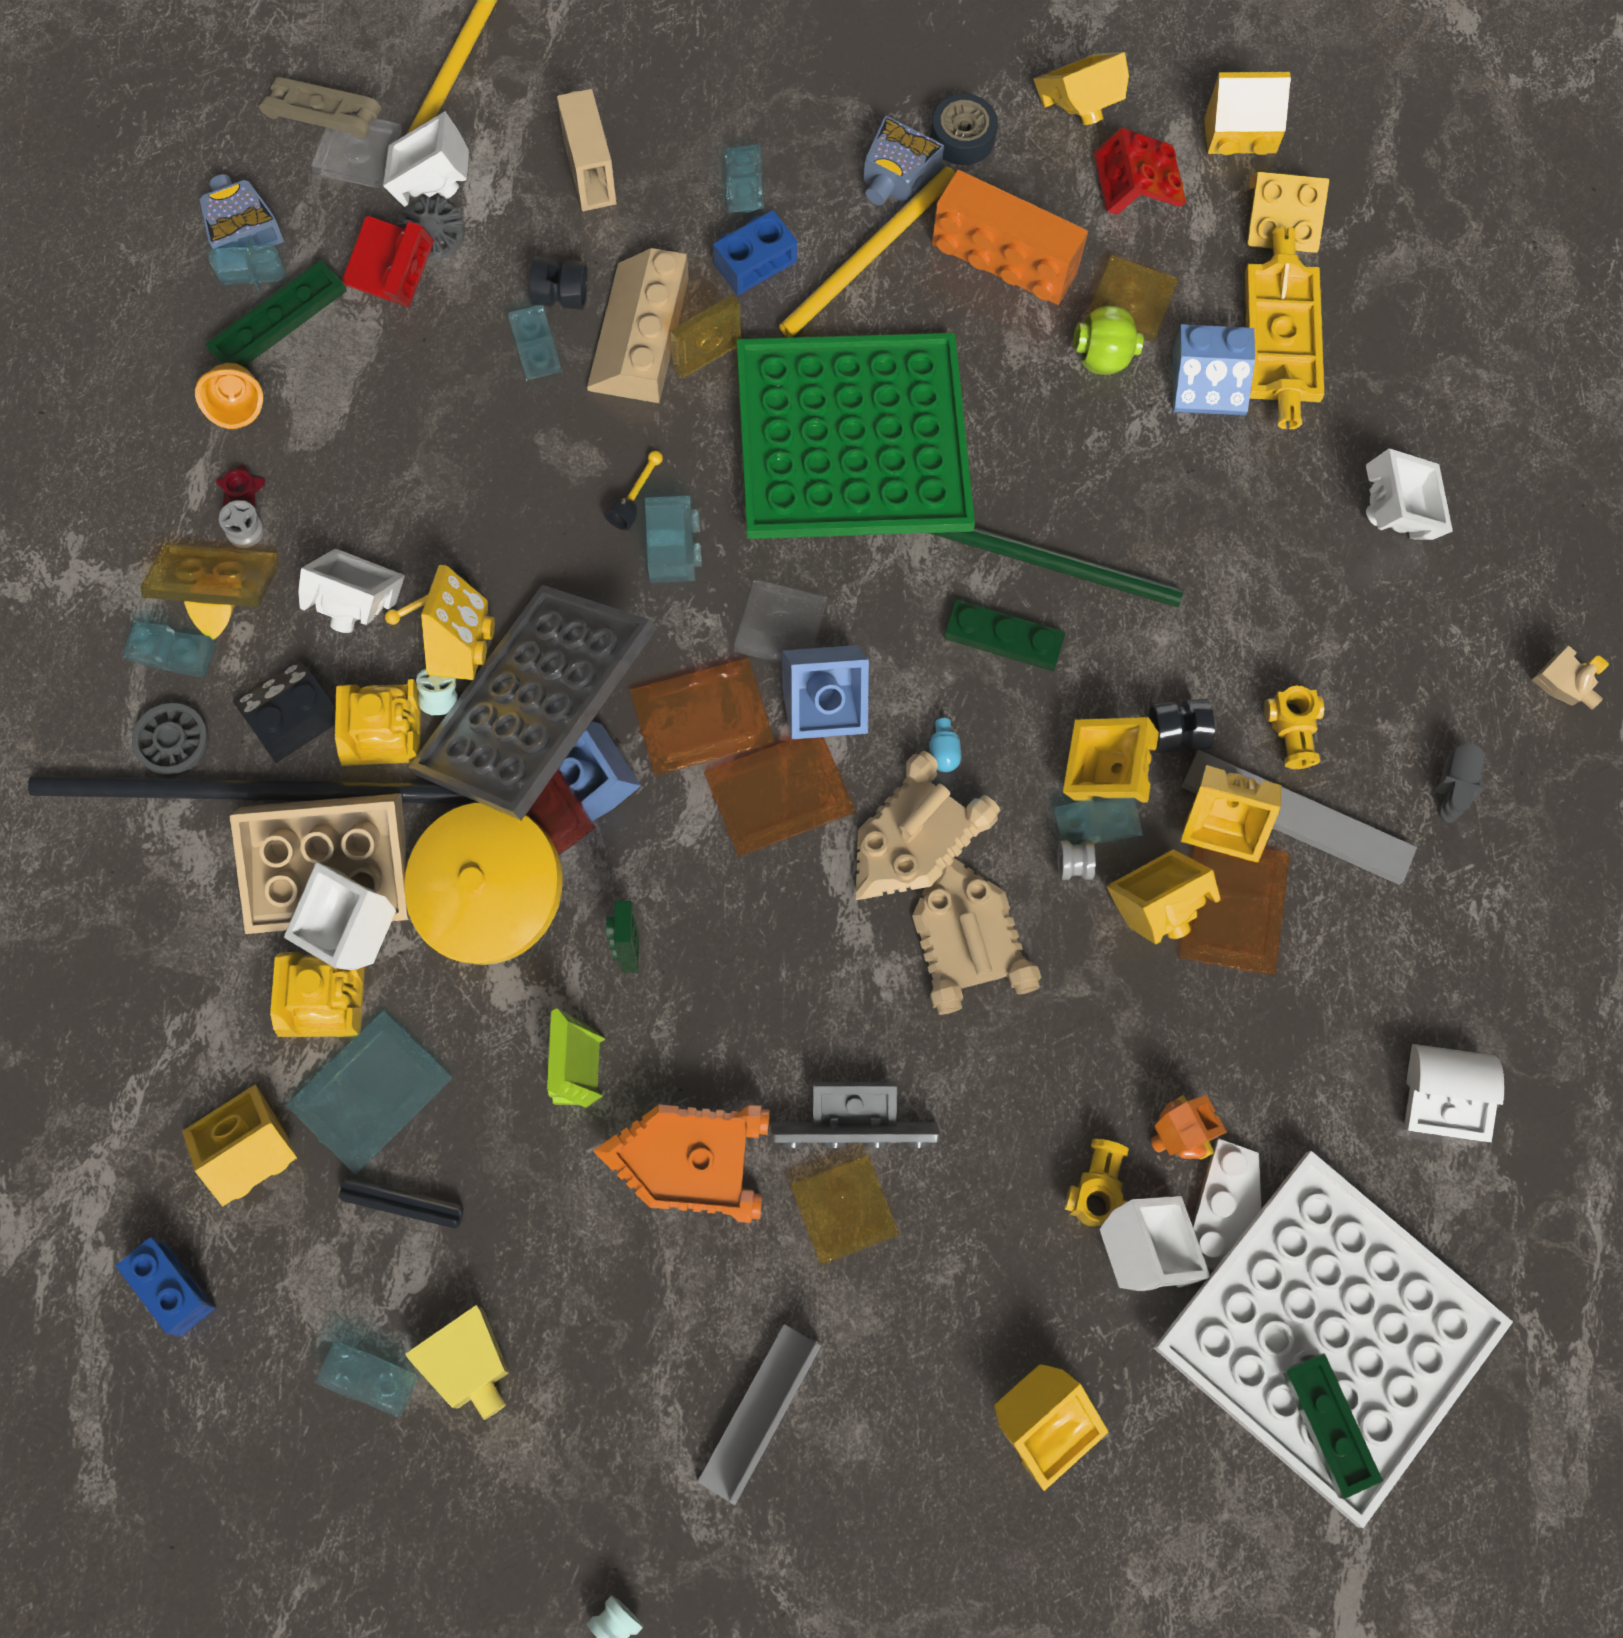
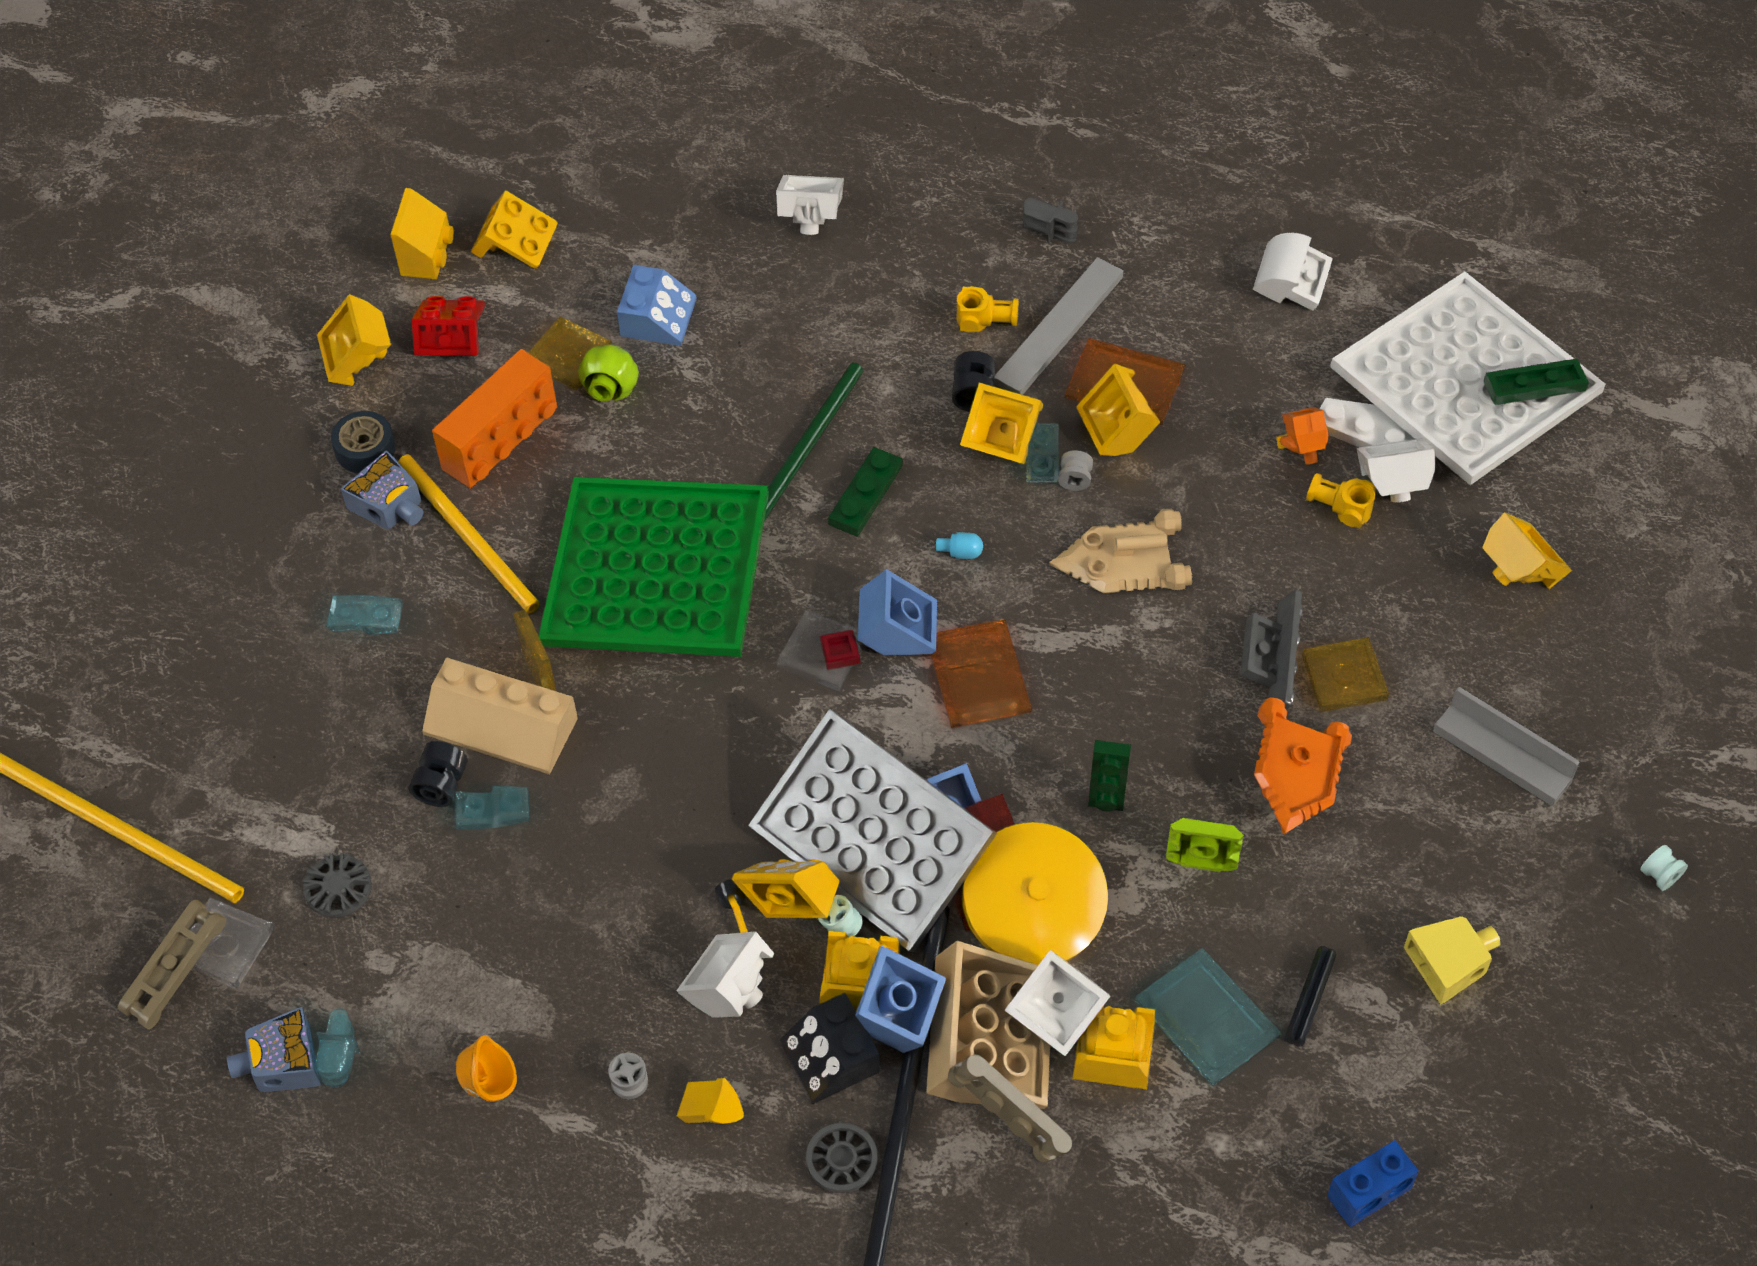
camera: 75 degrees left, 15 degrees down
clear light blue slope [122,621,216,678] -> none
clear yellow tile [140,544,279,607] -> none
yellow slope [182,1084,297,1207] -> none
dark green plate [205,260,347,367] -> none
dark red plate [216,465,265,508] -> none
clear light blue slope [314,1341,419,1418] -> none
red bracket [342,216,434,308] -> none
white brick [383,111,469,207] -> none
tan brick [557,89,616,211] -> none
black hinge [604,450,663,530] -> none
clear orange piece [630,658,775,776] -> none
clear light blue brick [645,495,702,583] -> none
blue brick [713,210,798,296] -> none
tan shield [856,751,1000,900] -> none
yellow brick [1180,765,1282,863] -> none
yellow plate [1245,226,1324,429] -> none
tan piece [1532,645,1609,710] -> none
none -> dark red tile [820,629,861,670]
none -> medium blue slope [855,946,946,1053]
none -> dark tan plate [948,1054,1072,1163]

